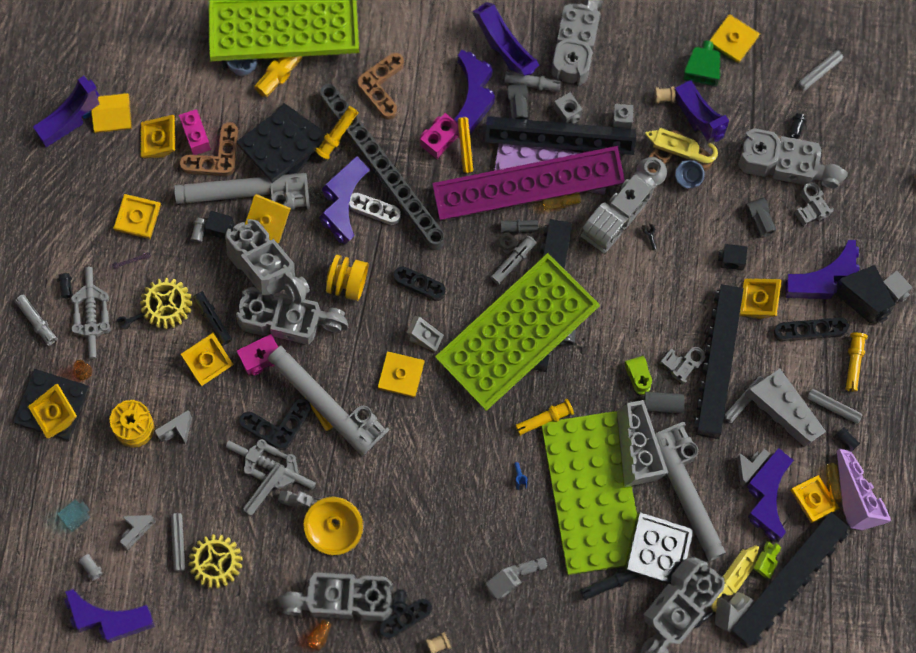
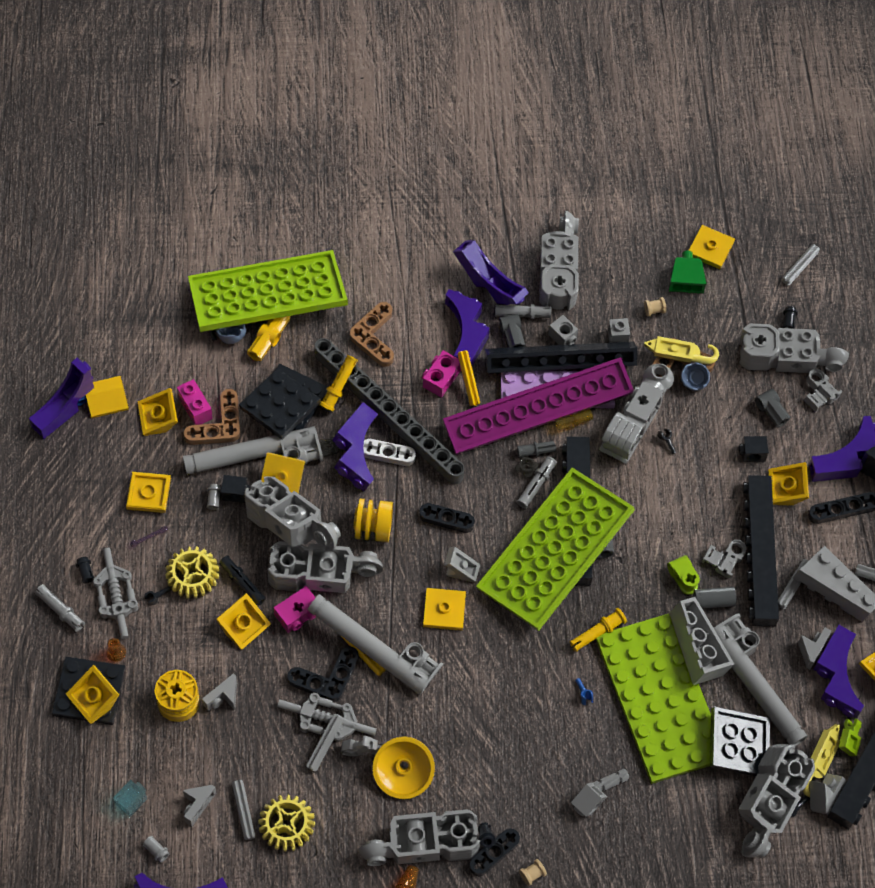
camera: 10 degrees left, 10 degrees down
black pin [580,570,639,601] -> none
dark purple arch [675,80,729,143] -> none

